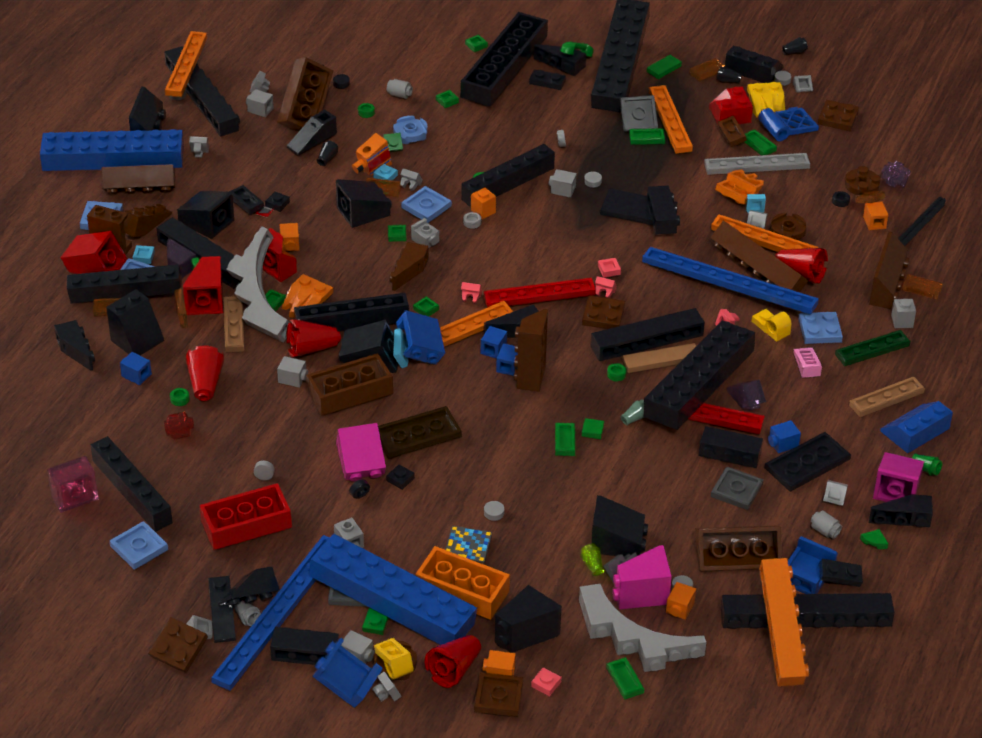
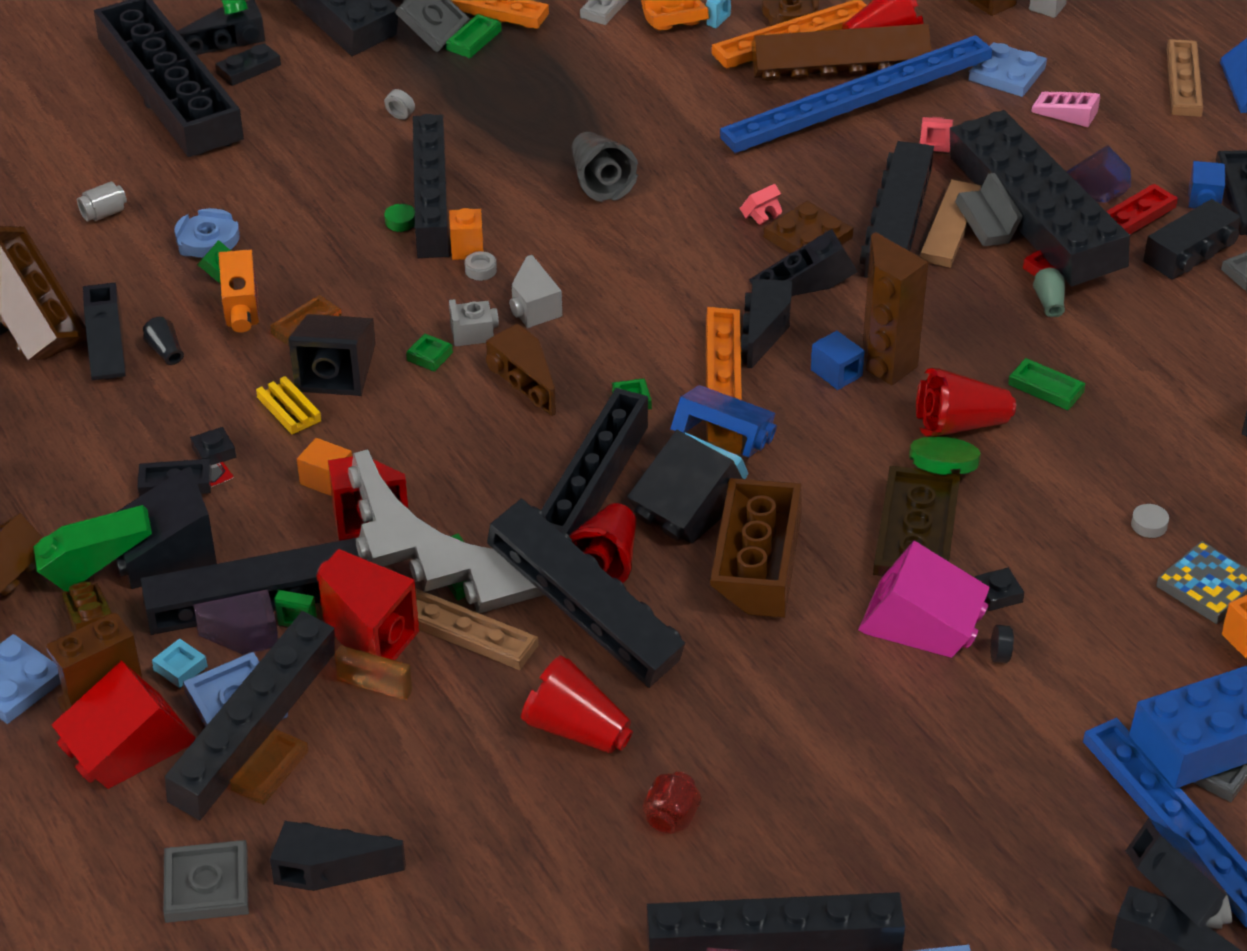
camera: 55 degrees left, 0 degrees up
black slope [106,289,164,356] -> none
blue brick [120,352,152,385] -> none
green tile [170,388,190,406] -> none
red brick [199,483,292,550] -> none
light grey tile [254,461,275,480] -> none
light grey brick [277,356,308,388] -> none
orange plate [282,274,333,318] -> none
light grey brick [334,518,364,548] -> none
green tile [358,103,375,118] -> none
medium azure plate [373,164,398,184] -> none
light grey tile [400,169,423,191] -> none
medium blue plate [401,186,452,223] -> none
green tile [436,90,459,108] -> none
coral tile [461,282,482,304] -> none
green tile [465,35,488,52] -> none
blue brick [480,326,507,359] -> none
red plate [483,278,596,308] -> none
light grey brick [549,169,577,197] -> none
green tile [582,418,604,439] -> none
light grey tile [584,172,602,188] -> none
coral plate [598,258,621,278] -> none
black tile [600,188,678,225] -> none
green tile [607,363,626,381] -> none
black brick [647,185,680,235] -> none
light grey tile [747,210,768,229] -> none
yellow plate [751,309,791,342] -> none
dark green tile [835,330,911,367] -> none
none -> green slope [33,505,152,592]
none -> dark grey tile [163,840,249,923]
none -> yellow tile [256,376,321,435]
none -> black brick [487,498,685,688]
none -> light grey slope [509,255,562,328]
none -> dark grey cone [572,132,638,202]
none -> black slope [749,229,858,296]
none -> green tile [909,436,981,475]
none -> red cone [916,368,1016,437]
none -> dark grey panel [955,173,1022,246]

